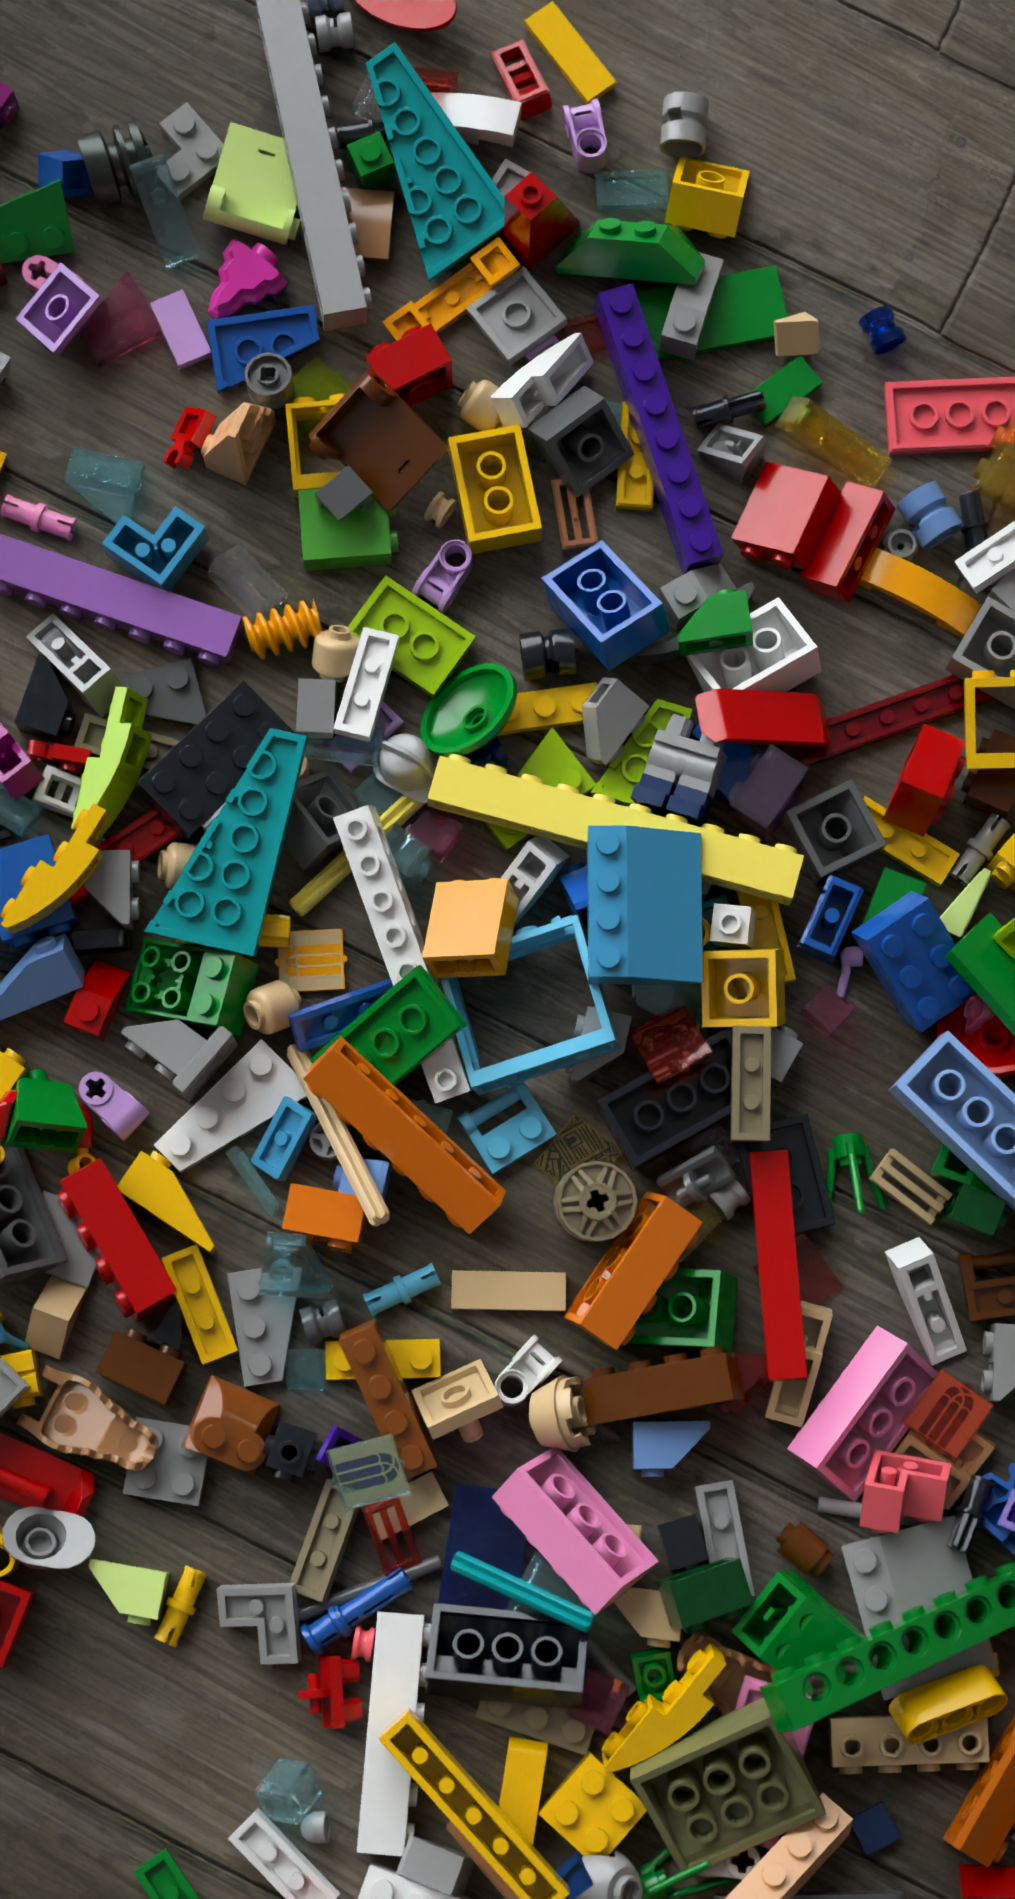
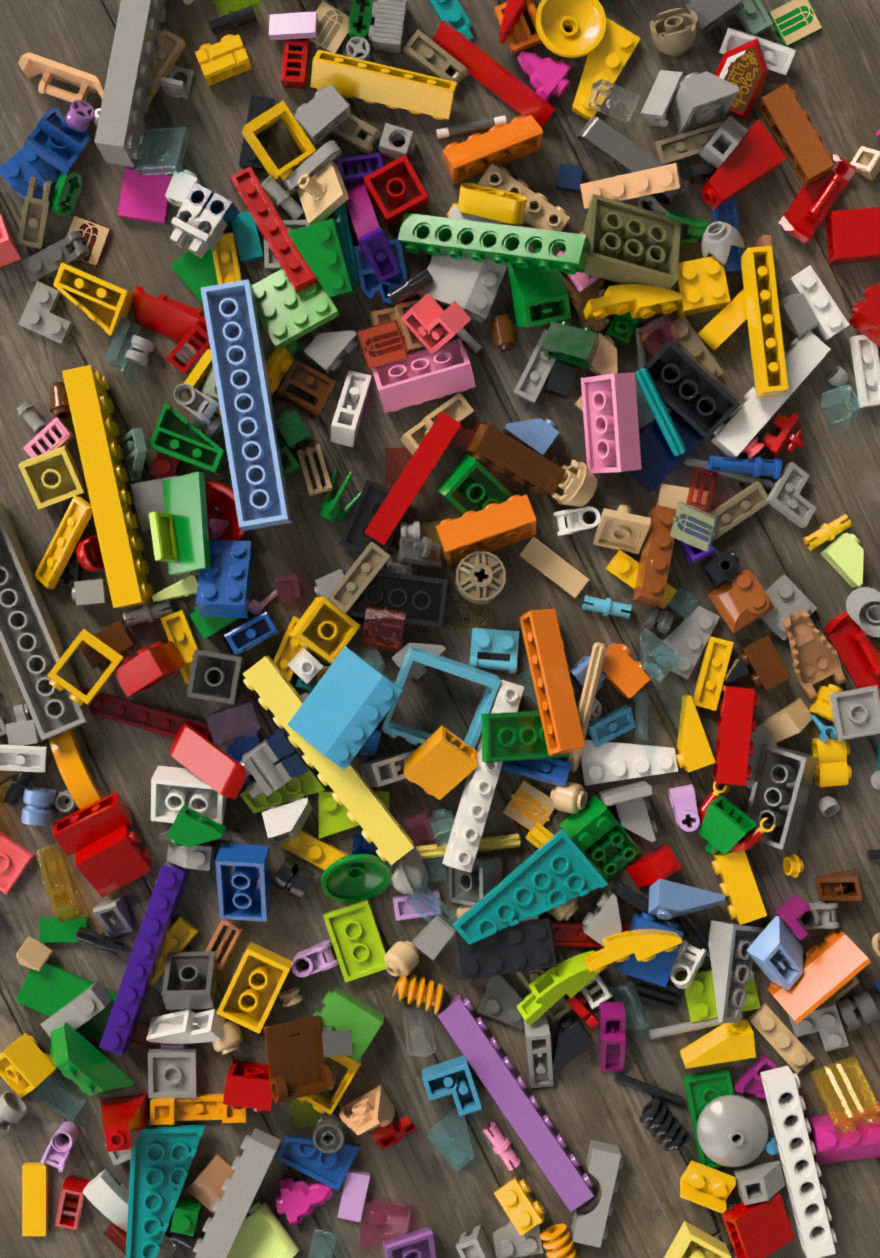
camera: 145 degrees left, 10 degrees up
white plate [333,627,400,742] -> none

